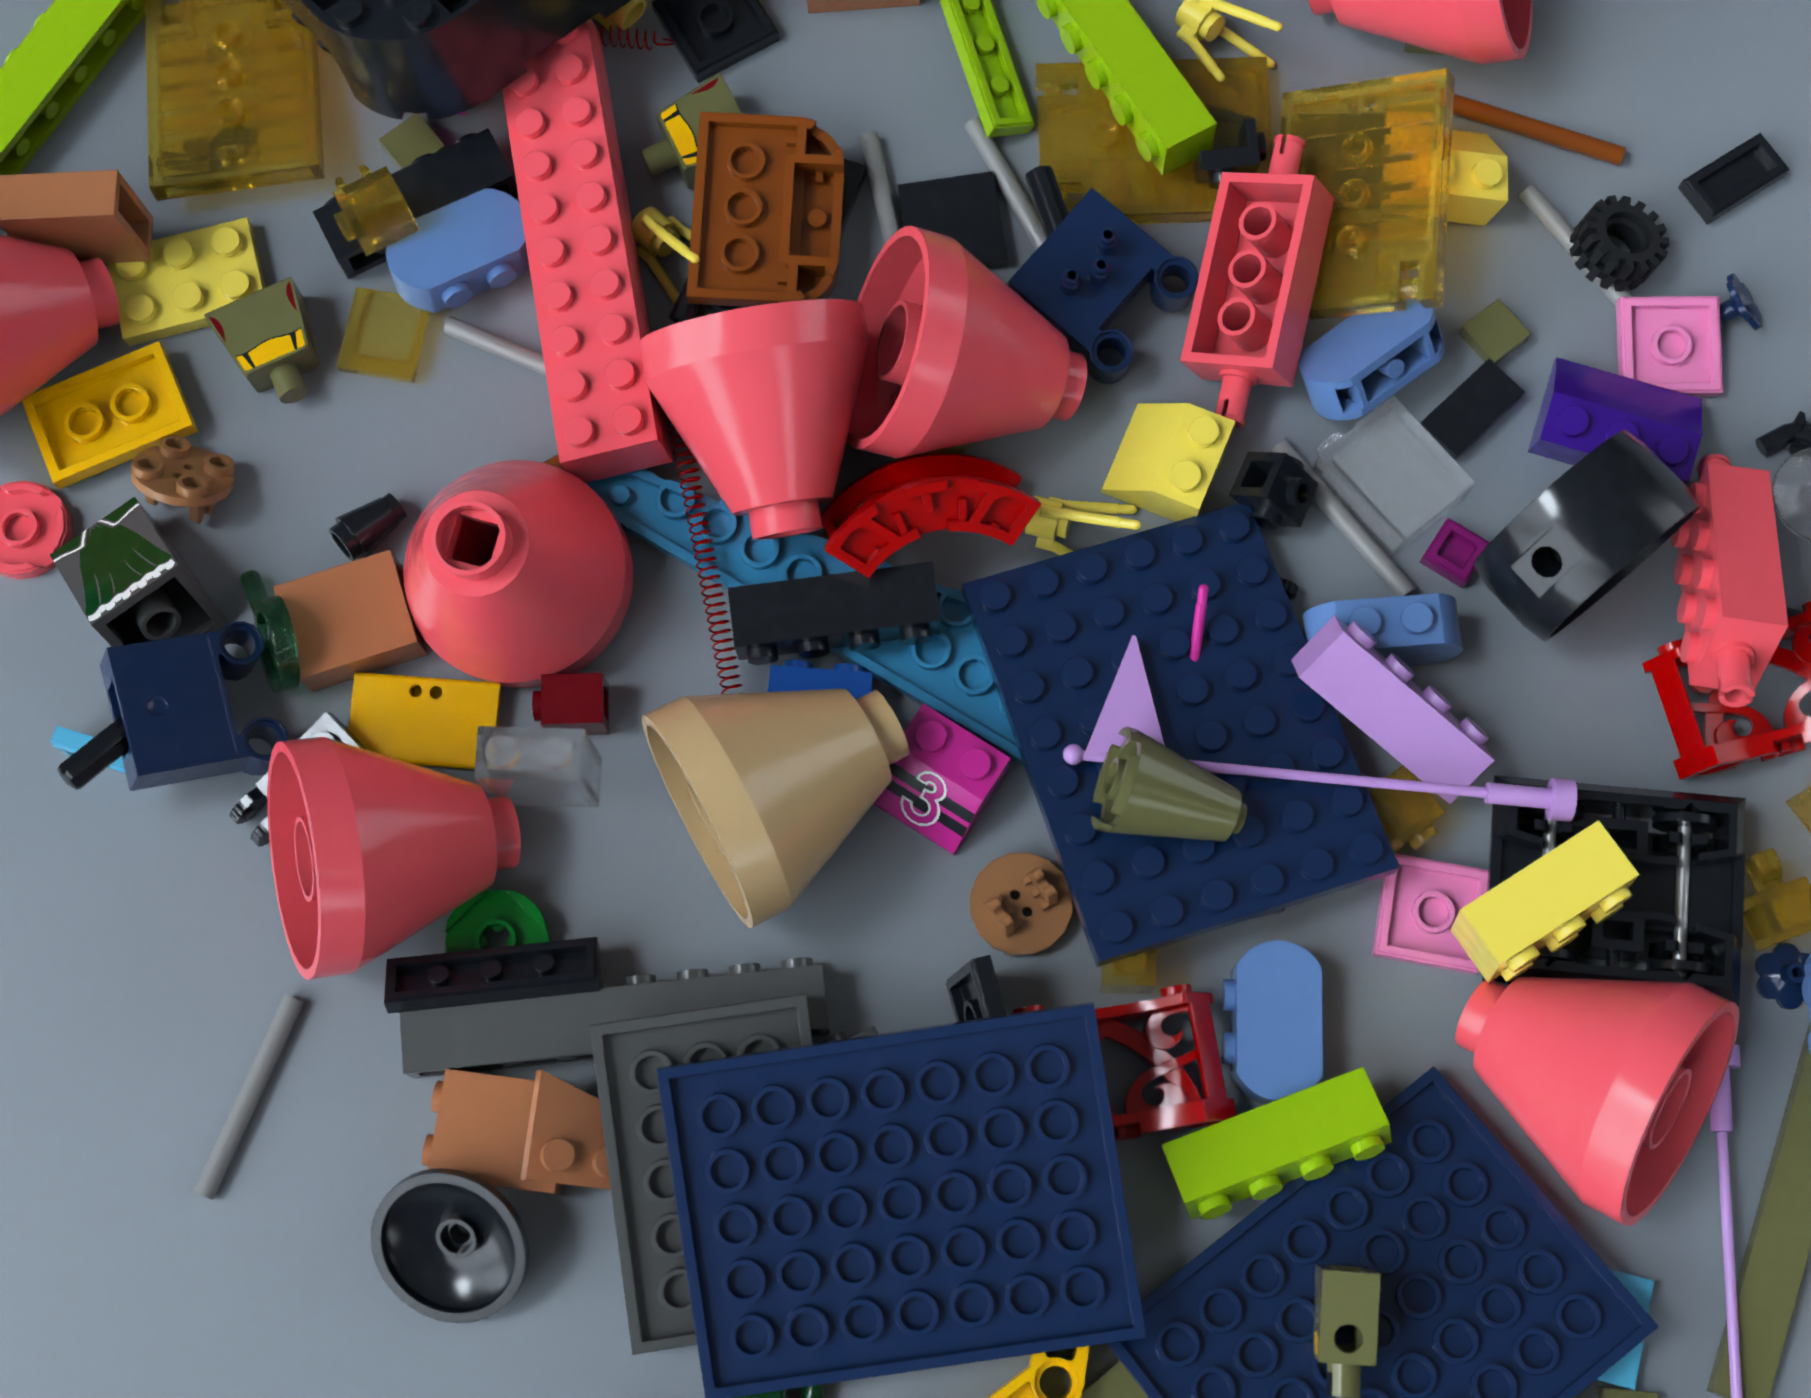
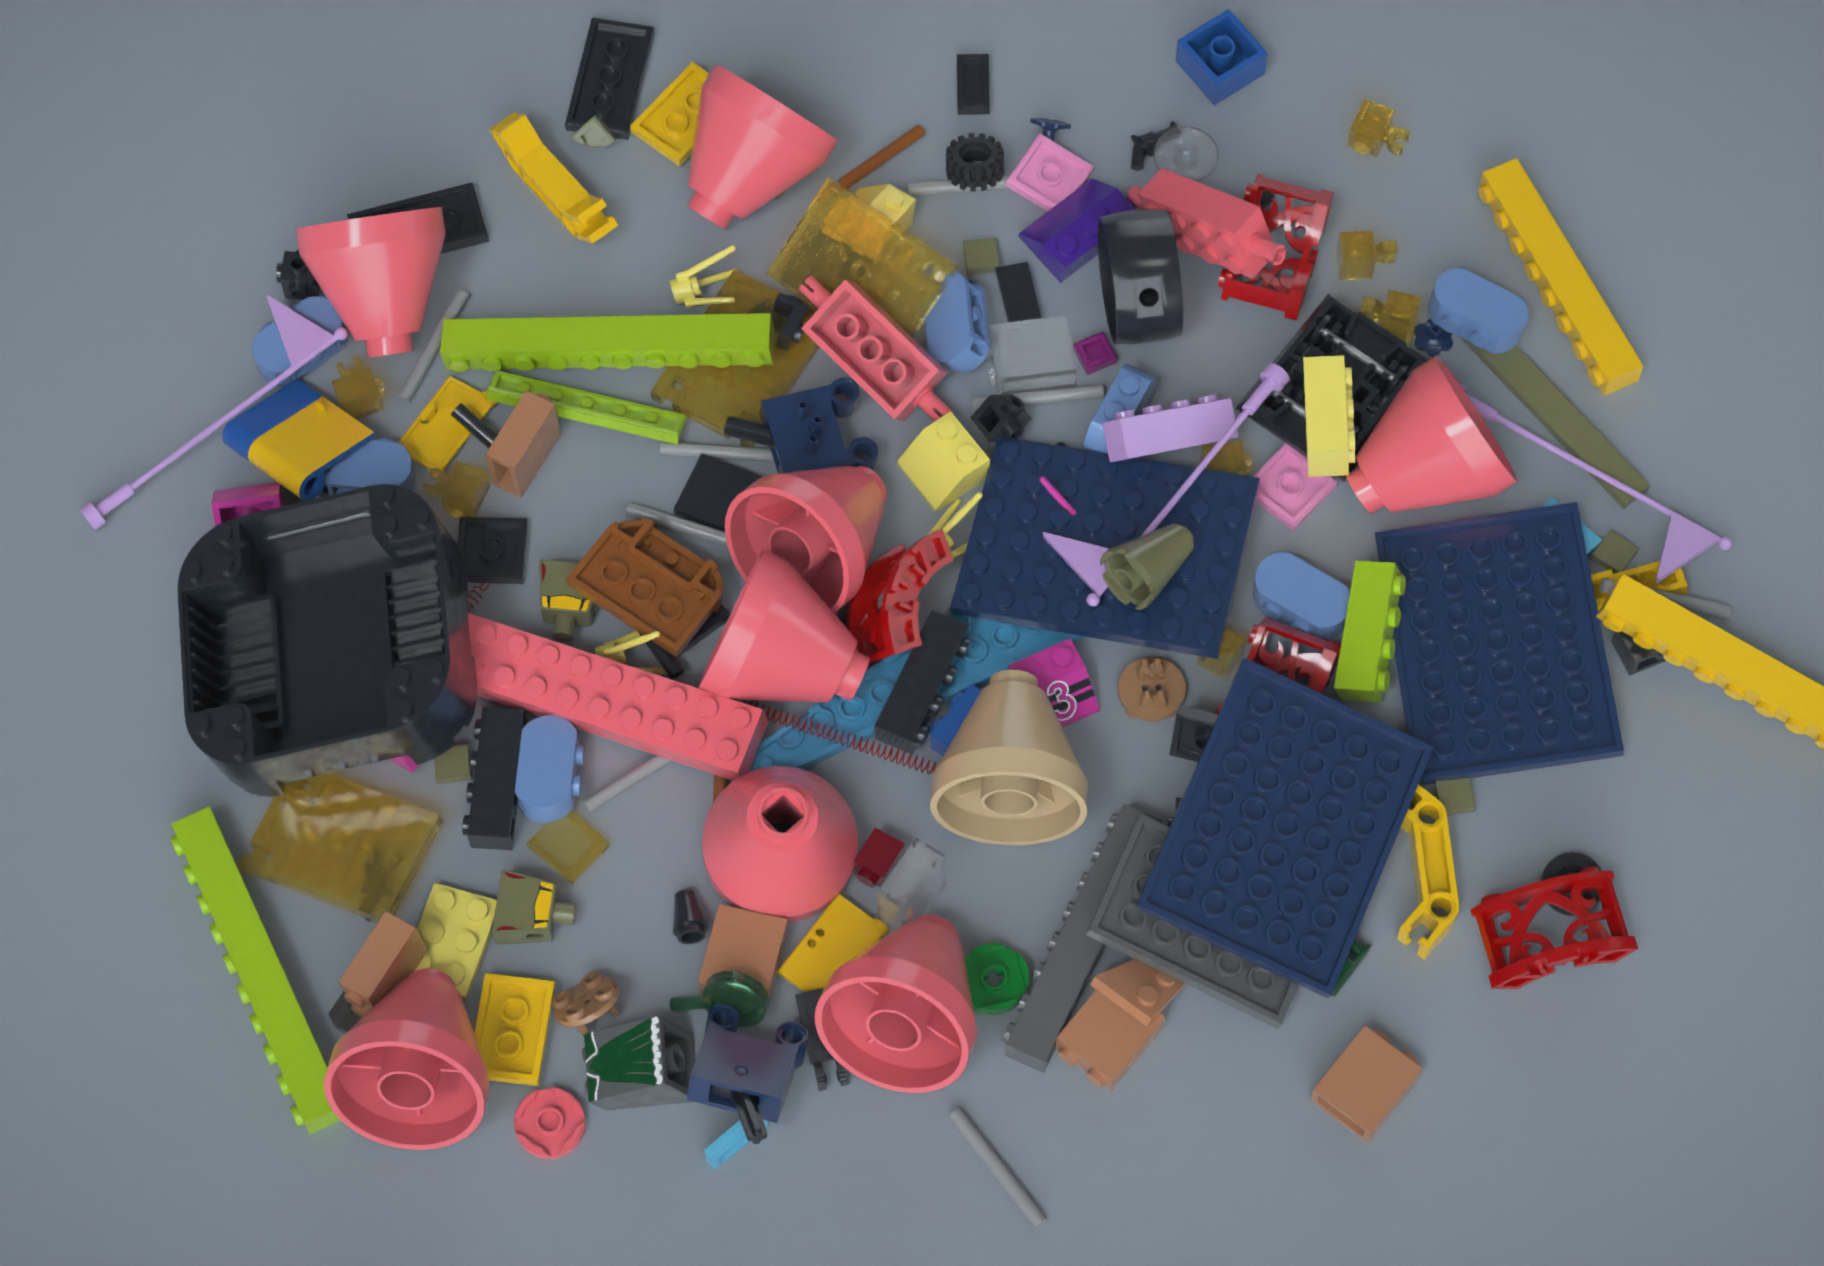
camera: 60 degrees left, 10 degrees down
clear yellow brick [333,165,420,256] -> none
black dish [371,1168,529,1323] -> none
black tile [384,937,600,1014] -> none
olive torso [1314,1264,1380,1398] -> none

